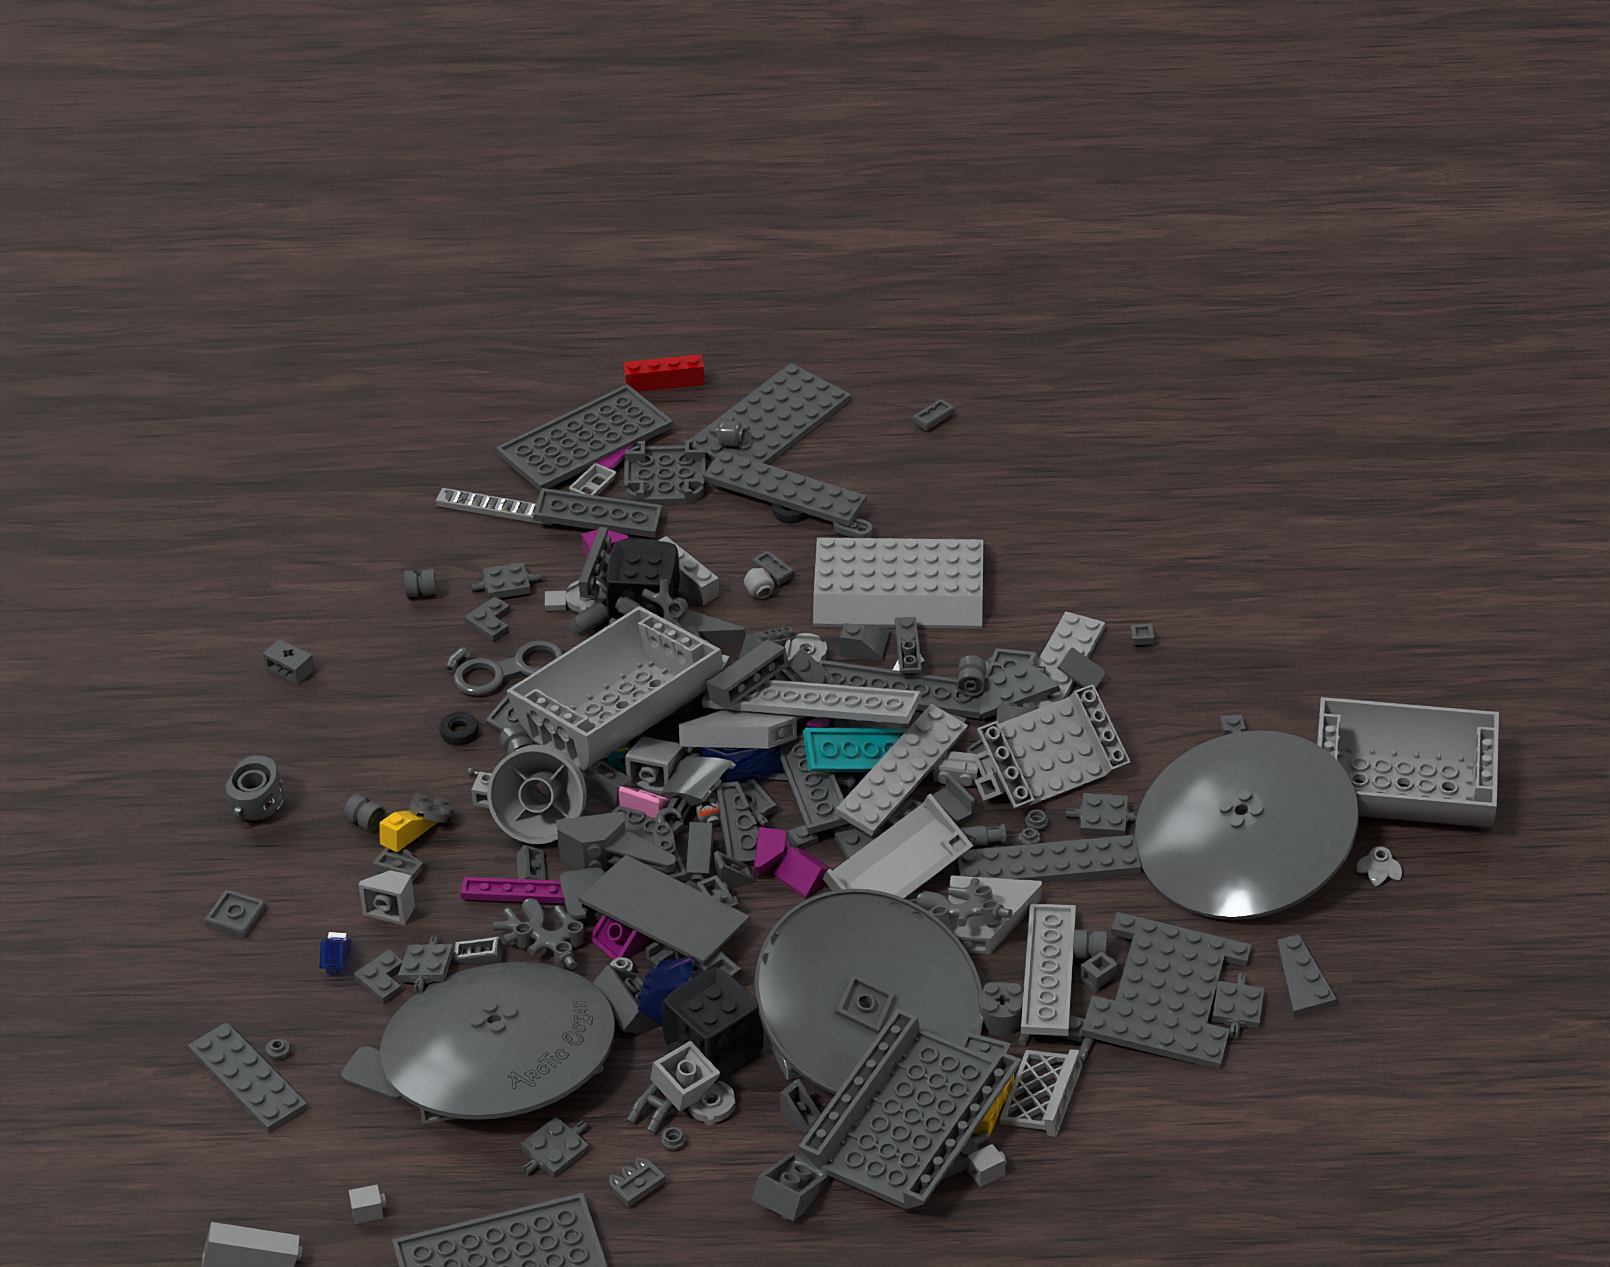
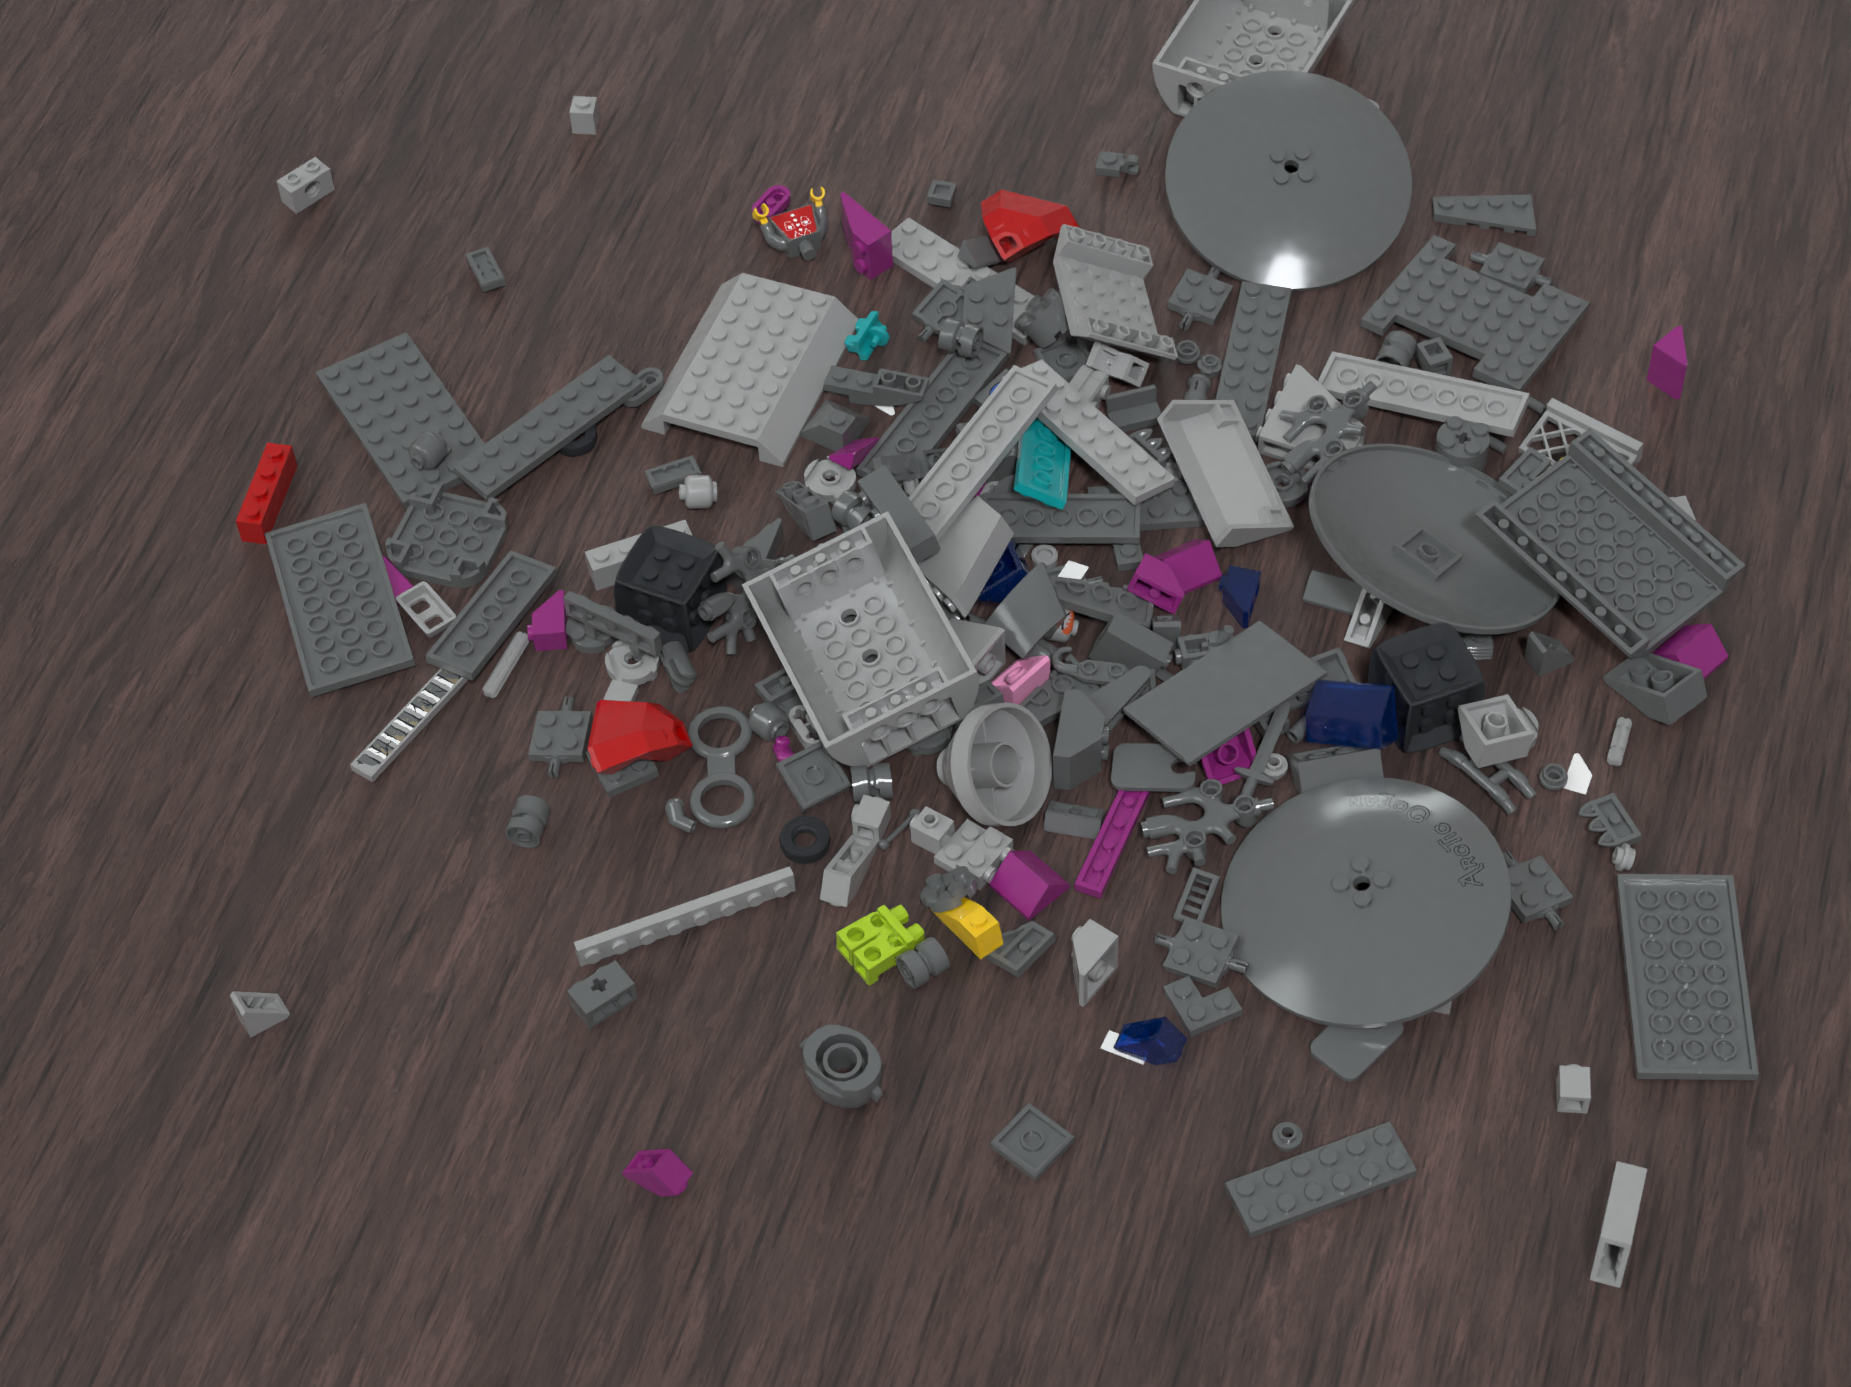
camera: 70 degrees left, 10 degrees up
none -> light grey slope [230,991,290,1038]
none -> light grey brick [277,157,335,214]
none -> light grey axle [482,631,529,699]
none -> light grey brick [569,96,600,135]
none -> light grey plate [574,866,796,967]
none -> red brick [587,700,693,774]
none -> magenta slope [622,1149,693,1197]
none -> magenta plate [752,185,791,224]
none -> torso [752,187,829,260]
none -> light grey slope [820,834,879,907]
none -> magenta slope [828,437,879,470]
none -> lime hips [836,904,925,986]
none -> magenta slope [840,191,893,280]
none -> teal hips [845,311,890,361]
none -> light grey brick [851,795,891,843]
none -> light grey plate [934,819,1014,890]
none -> red brick [981,190,1080,263]
none -> magenta slope [989,851,1070,921]
none -> light grey tile [1031,545,1058,568]
none -> white sticker [1058,560,1089,579]
none -> clear blue slope [1219,565,1261,629]
none -> dark grey sword [1234,700,1291,798]
none -> white sticker [1564,753,1592,795]
none -> light grey axle [1607,717,1632,767]
none -> light grey plate [1612,843,1636,871]
none -> magenta slope [1646,326,1687,399]
none -> magenta slope [1652,624,1728,679]

